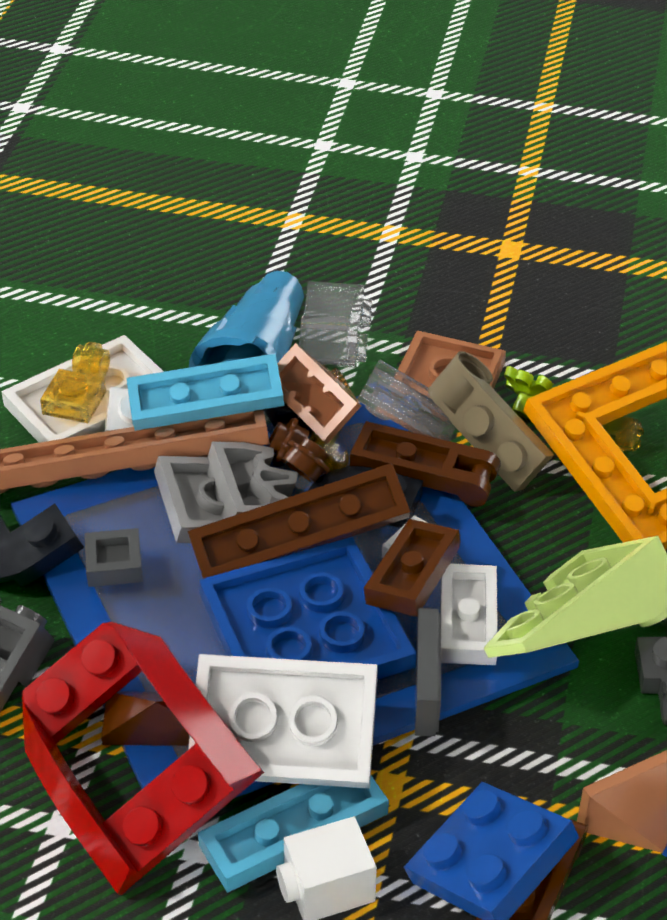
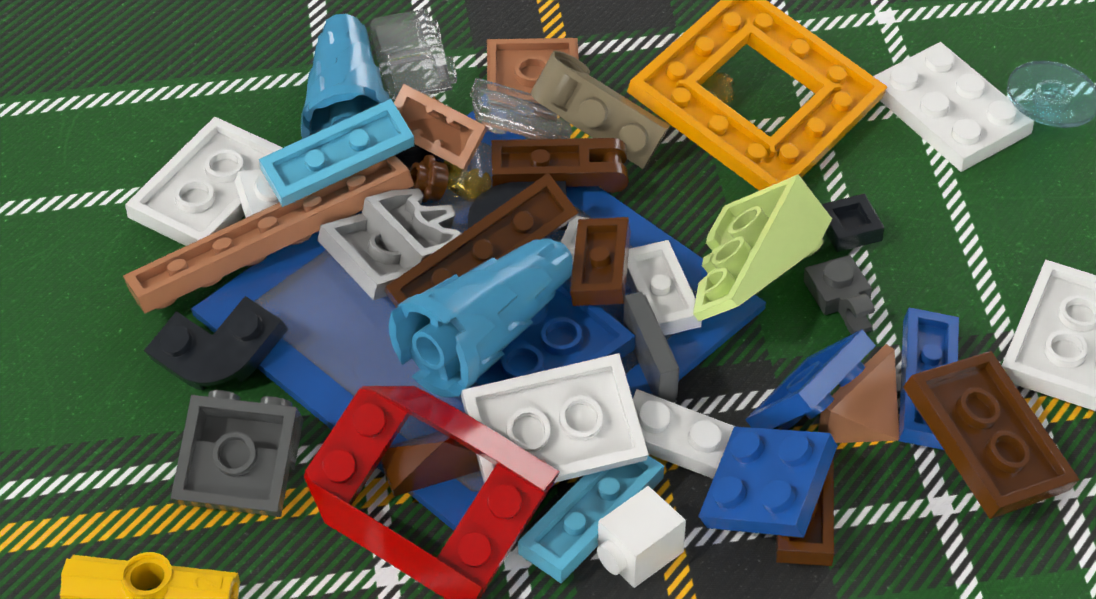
camera: 20 degrees left, 5 degrees up
clear yellow plate [40,341,110,424] -> none
dark grey plate [84,528,143,587] -> none
reddish brown plate [282,437,329,484] -> none
lime plant [504,366,554,419] -> none
none -> dark azure cone [388,238,573,398]
none -> white plate [633,389,735,479]
none -> blue plate [745,330,876,430]

